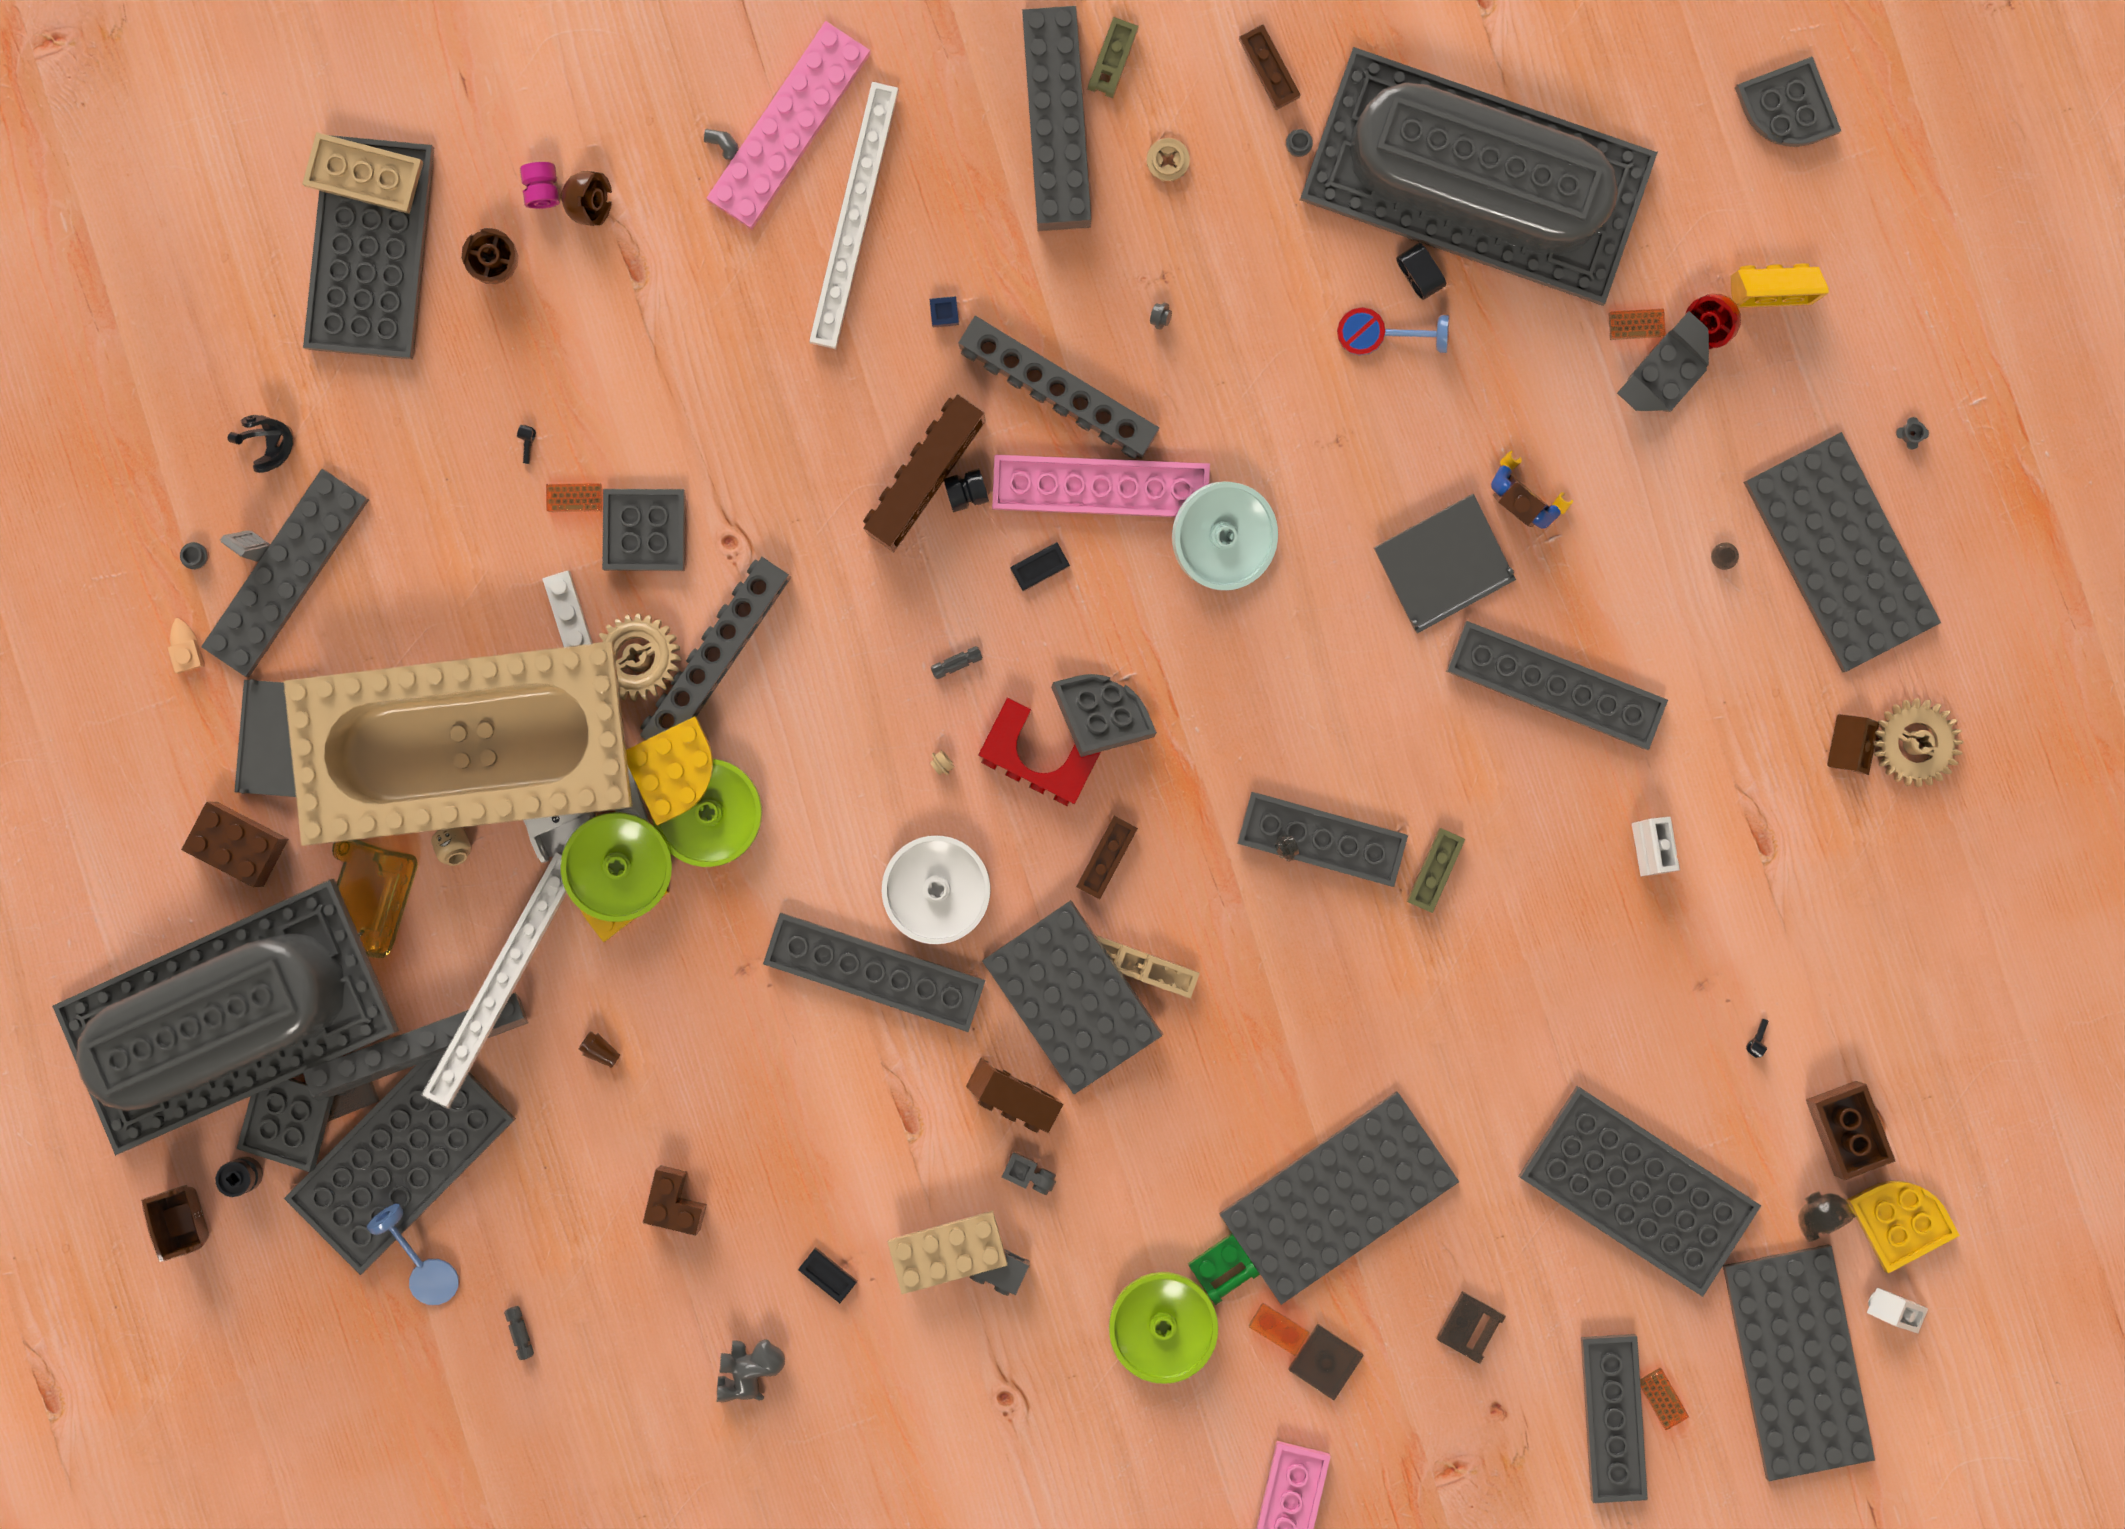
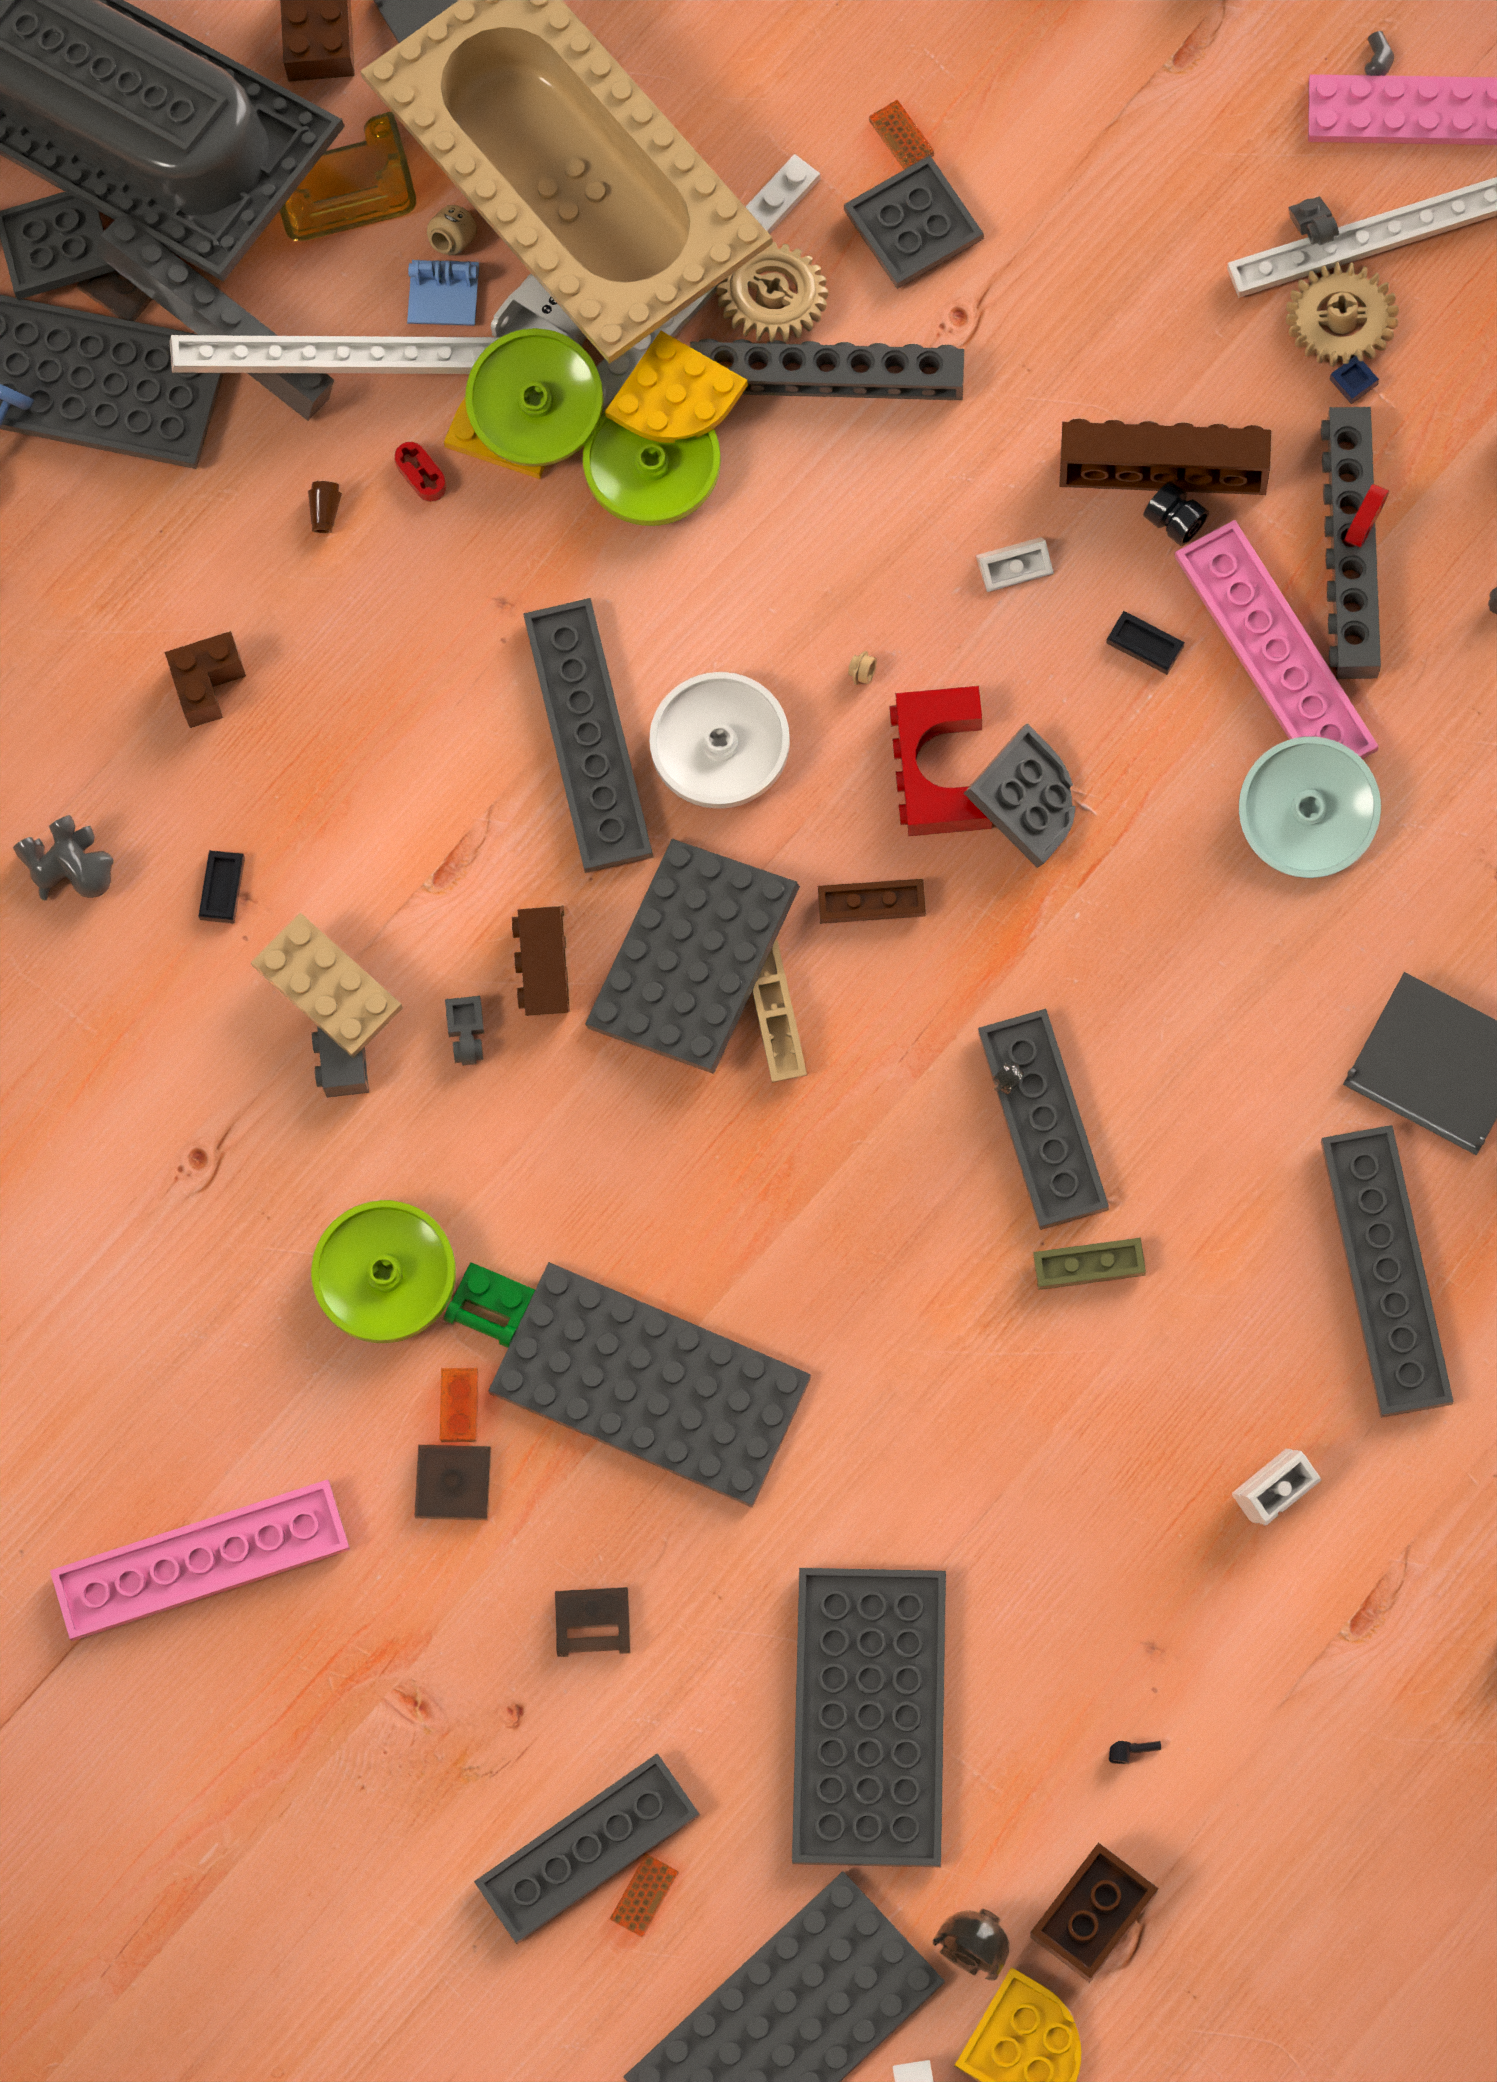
camera: 65 degrees right, 15 degrees down
black hand [517,425,536,464] -> none
dark grey axle [931,646,983,679] -> none
none -> red beam [394,442,446,502]
none -> light blue hinge [407,260,479,326]
none -> white slope [976,537,1054,592]
none -> tan gear [1286,262,1399,367]
none -> dark grey plate [1288,196,1339,245]
none -> red beam [1345,483,1389,548]

